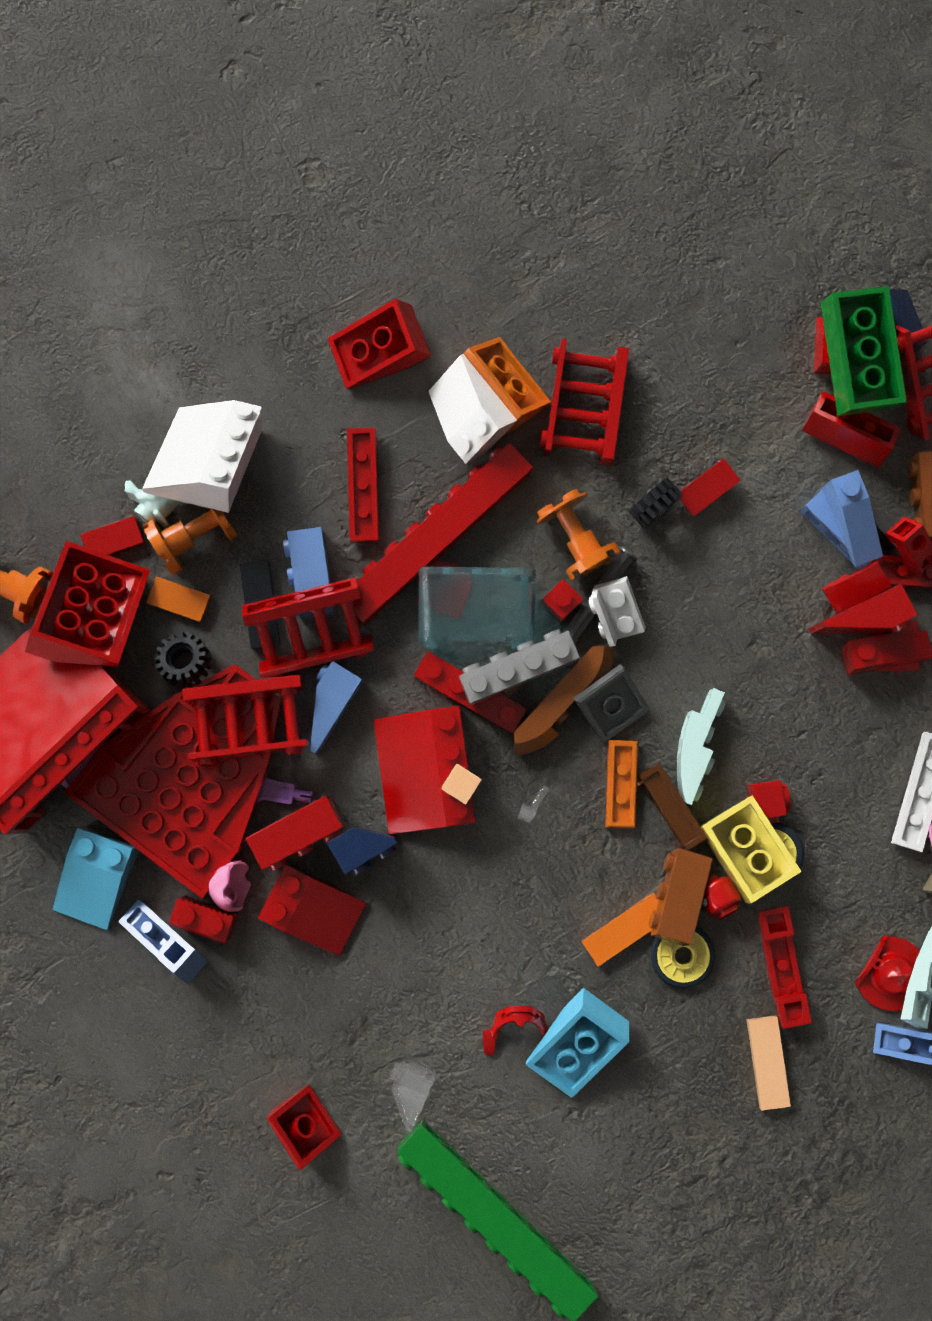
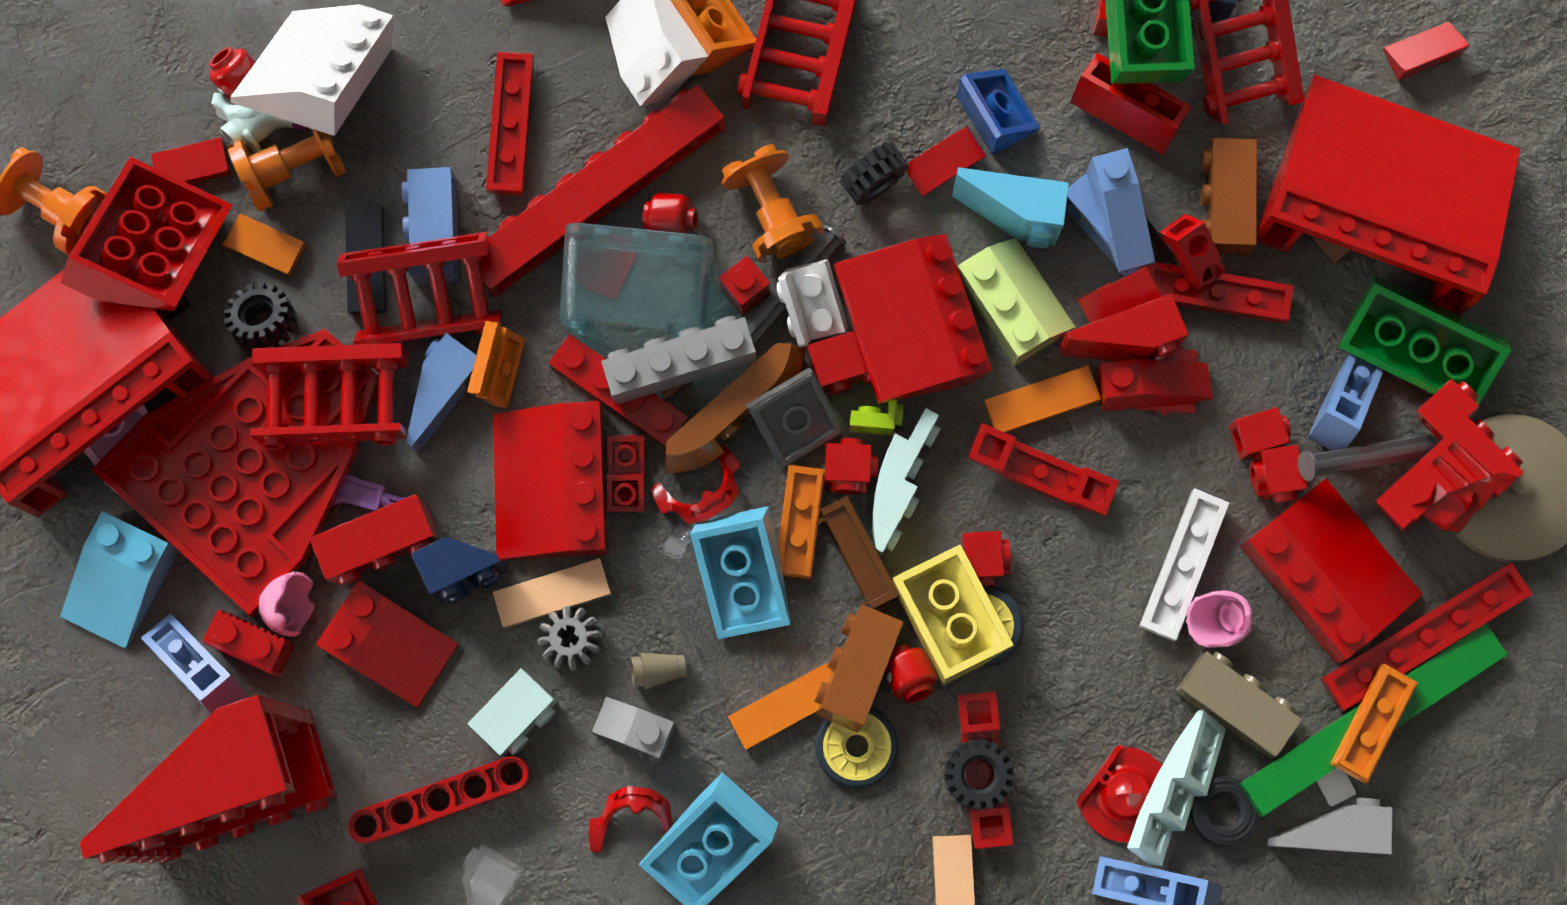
camera: 10 degrees right, 5 degrees down
light nougat tile [441,764,482,805] -> none
none -> red slope [79,694,337,864]
none -> red head [209,47,256,101]
none -> red beam [348,756,533,844]
none -> orange plate [467,321,525,409]
none -> light aqua brick [467,668,557,757]
none -> light nougat tile [492,558,611,629]
none -> light grey gear [537,606,602,671]
none -> light grey slope [592,697,676,760]
none -> red slope [607,435,645,512]
none -> dark tan cone [630,652,686,690]
none -> red head [642,193,699,242]
none -> red helmet [650,444,740,524]
none -> medium azure slope [690,506,791,639]
none -> red brick [807,330,872,396]
none -> red brick [824,438,878,495]
none -> red slope [833,234,992,403]
none -> lime bracket [849,400,904,436]
none -> black tyre [943,740,1015,810]
none -> medium azure slope [952,167,1069,249]
none -> blue slope [956,69,1040,155]
none -> yellowish green slope [957,238,1076,366]
none -> red slope [968,423,1119,516]
none -> orange tile [983,365,1101,433]

